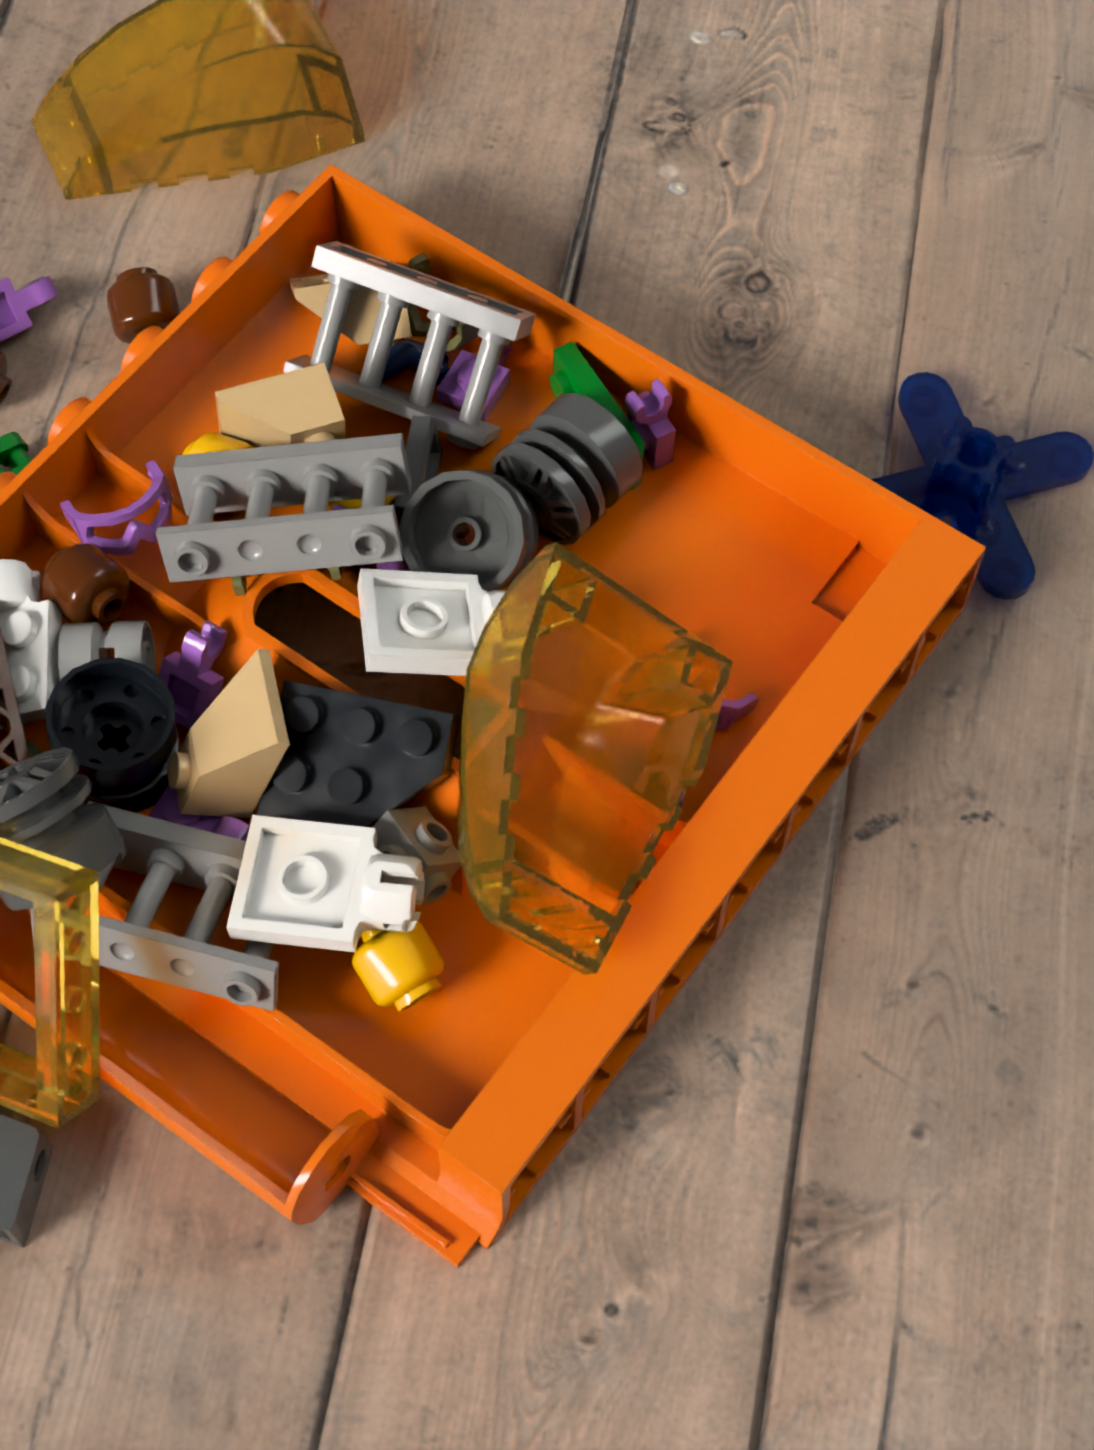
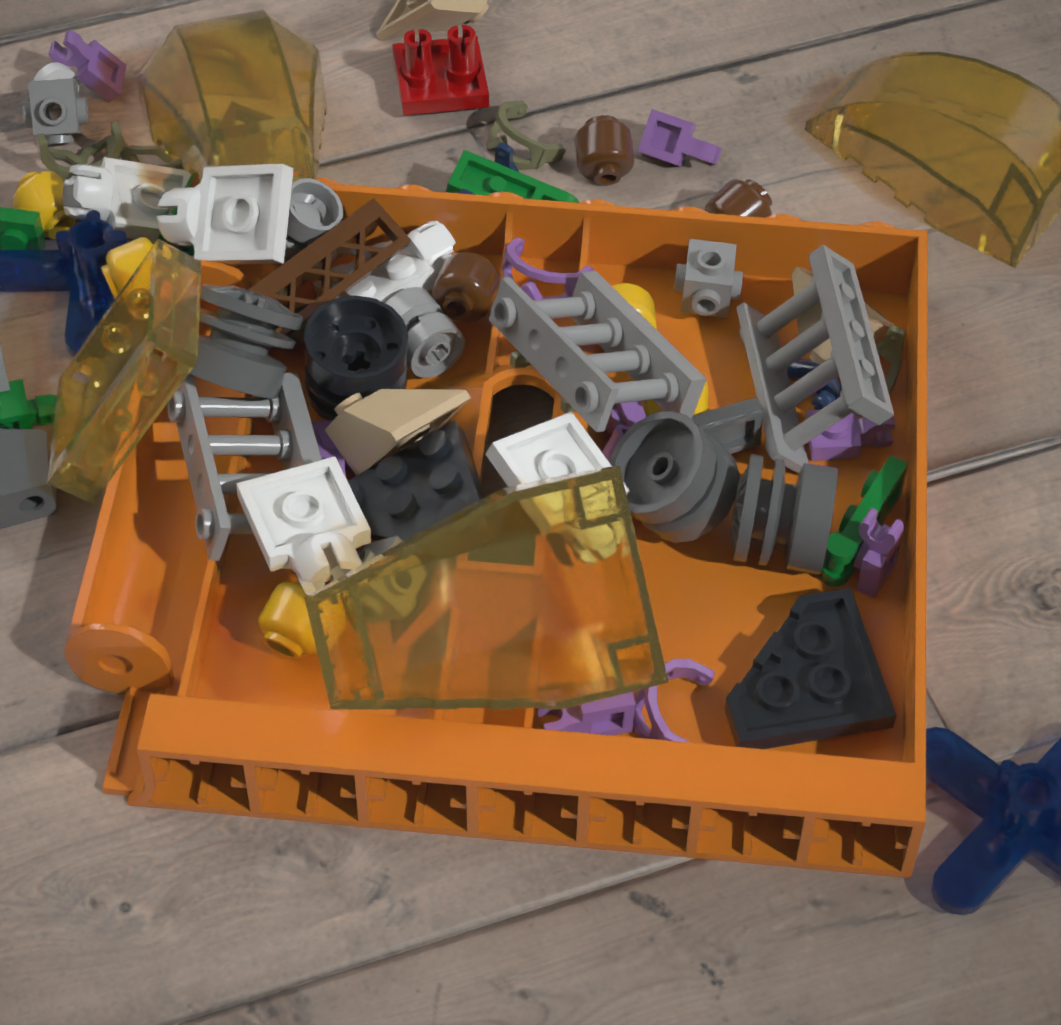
camera: 60 degrees right, 10 degrees down
medium lavender plate [159,621,227,730] -> none
tan slope [215,362,345,448] -> none
none -> light grey brick [674,239,743,318]
none -> black plate [724,588,897,749]

